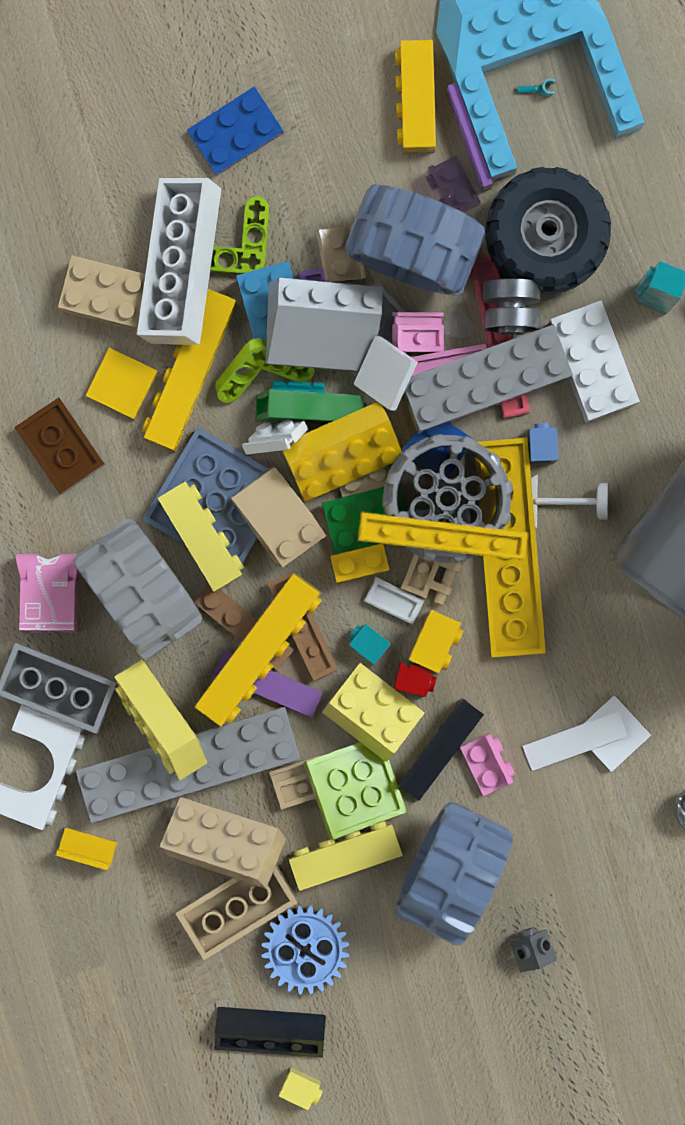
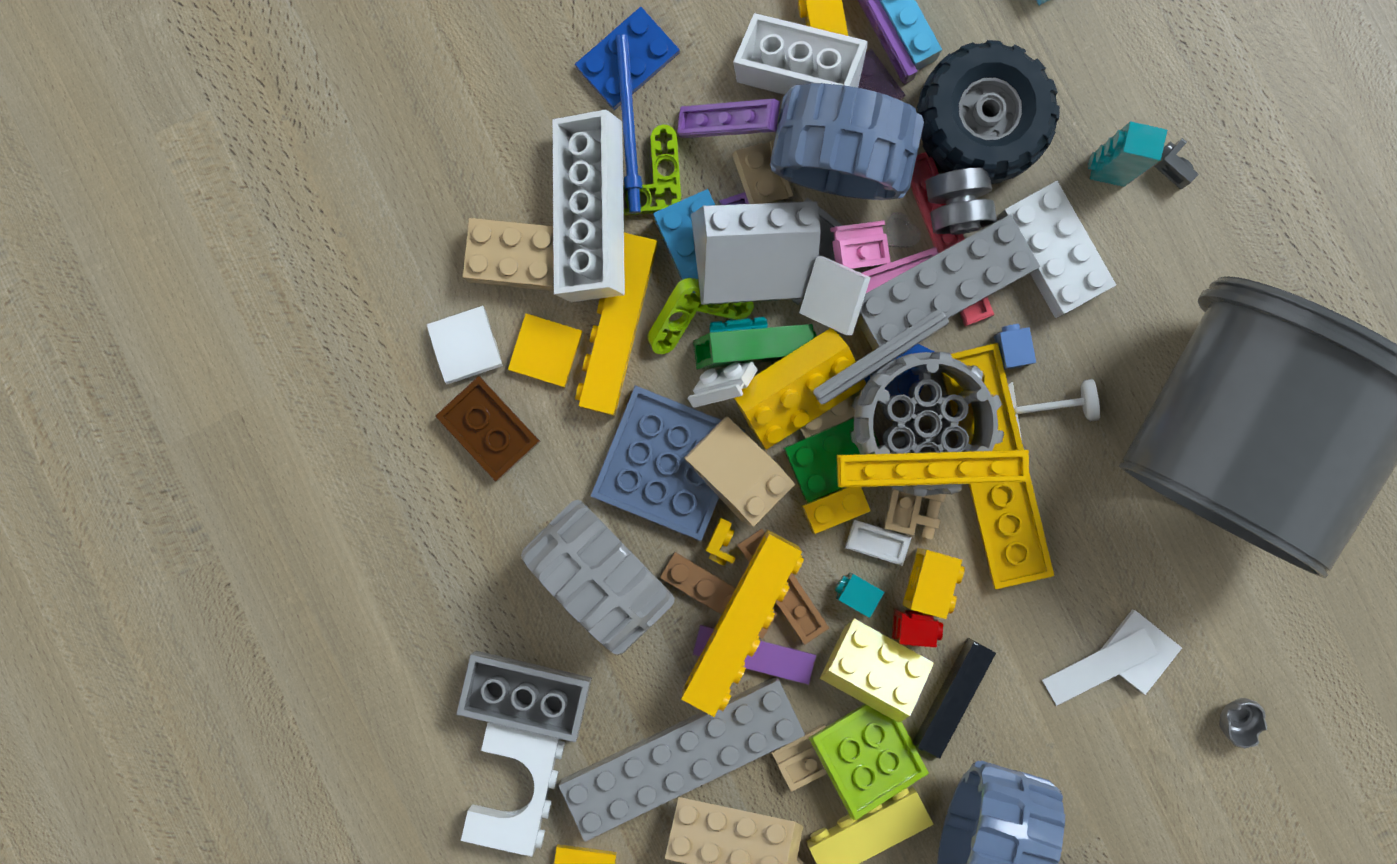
camera: 10 degrees left, 0 degrees up
bright pink piece [16,553,81,633] -> none
light yellow brick [115,660,208,780] -> none
light yellow brick [158,481,244,592] -> none
bright pink bracket [460,733,515,796] -> none
none -> white slope [427,306,503,385]
none -> blue bar [616,34,642,214]
none -> medium lavender tile [677,99,780,138]
none -> yellow bracket [705,517,736,566]
none -> white slope [733,13,868,95]
none -> light grey axle [813,309,949,404]

